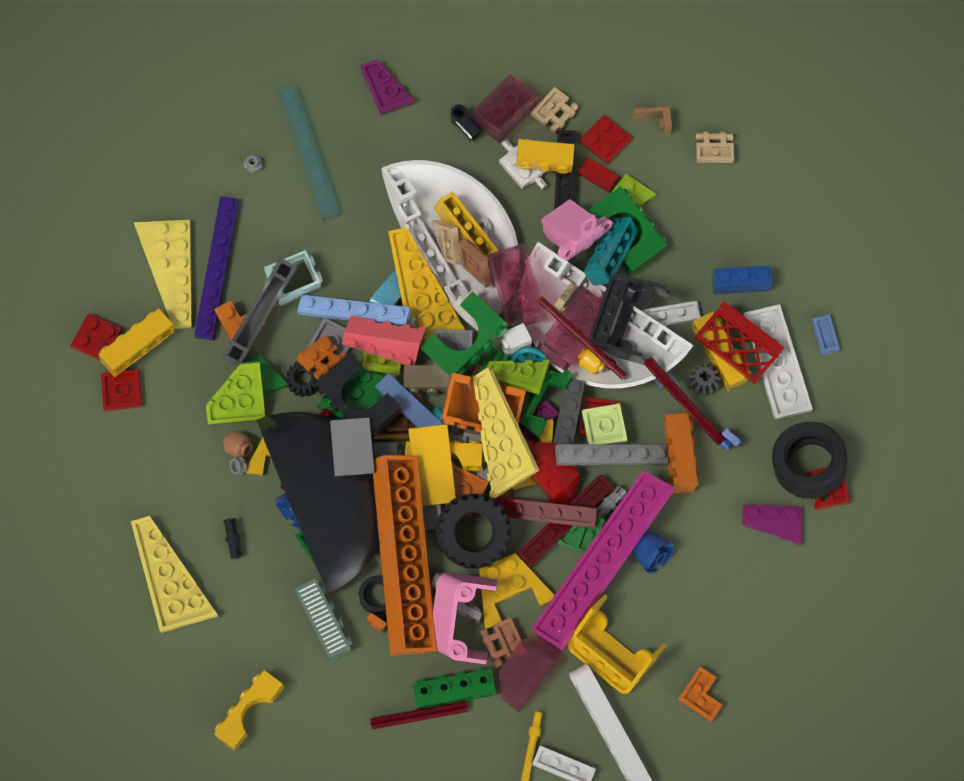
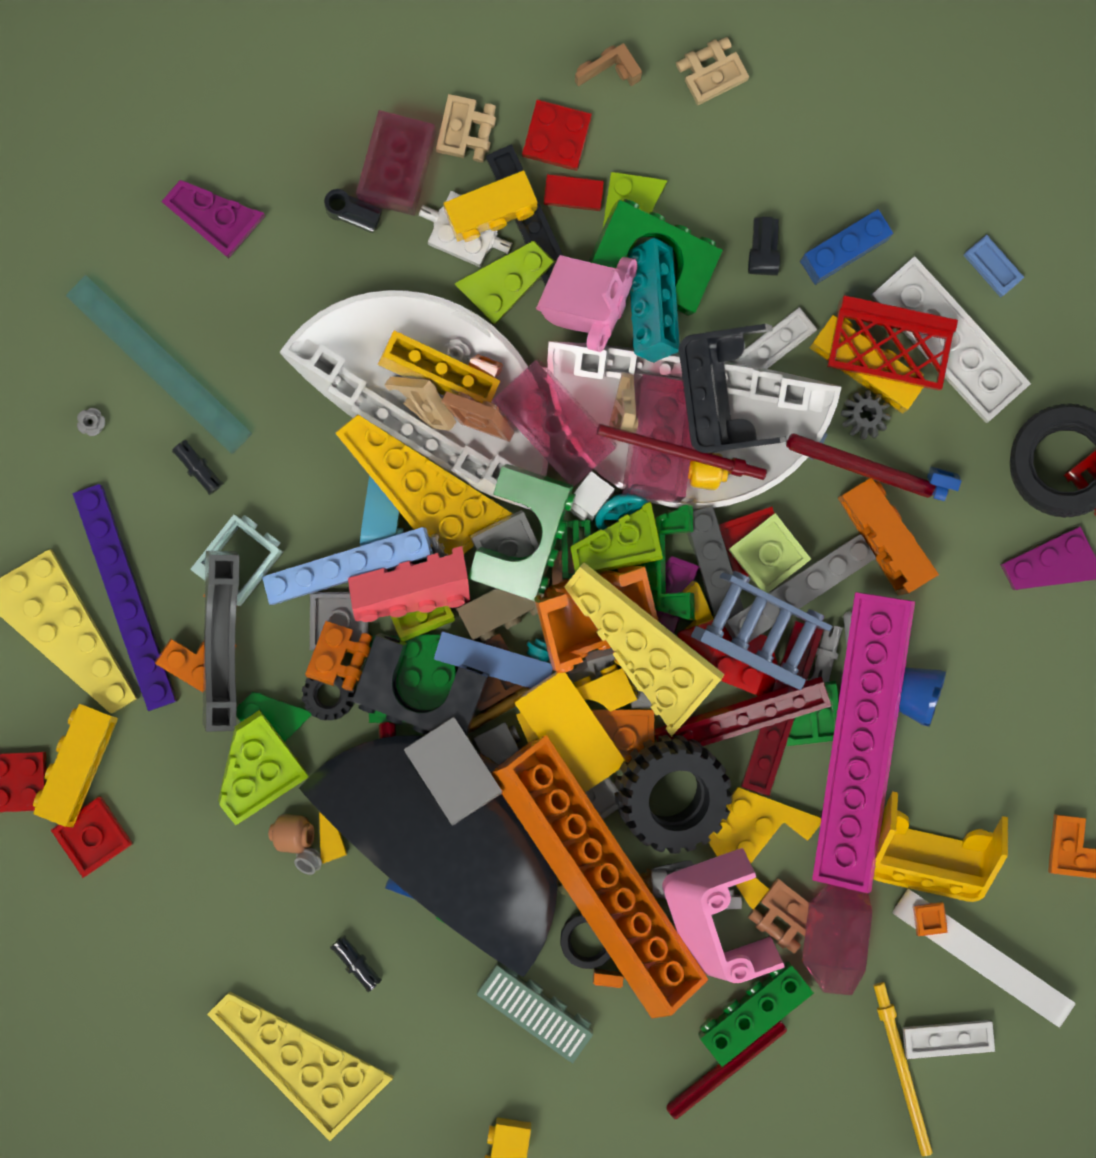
camera: 30 degrees left, 15 degrees up
none -> black pin [172,439,224,495]
none -> lime wing [454,241,555,324]
none -> tile [469,354,503,378]
none -> sand blue fence [691,571,832,690]
none -> black piece [748,216,780,276]
none -> orange tile [913,902,948,936]

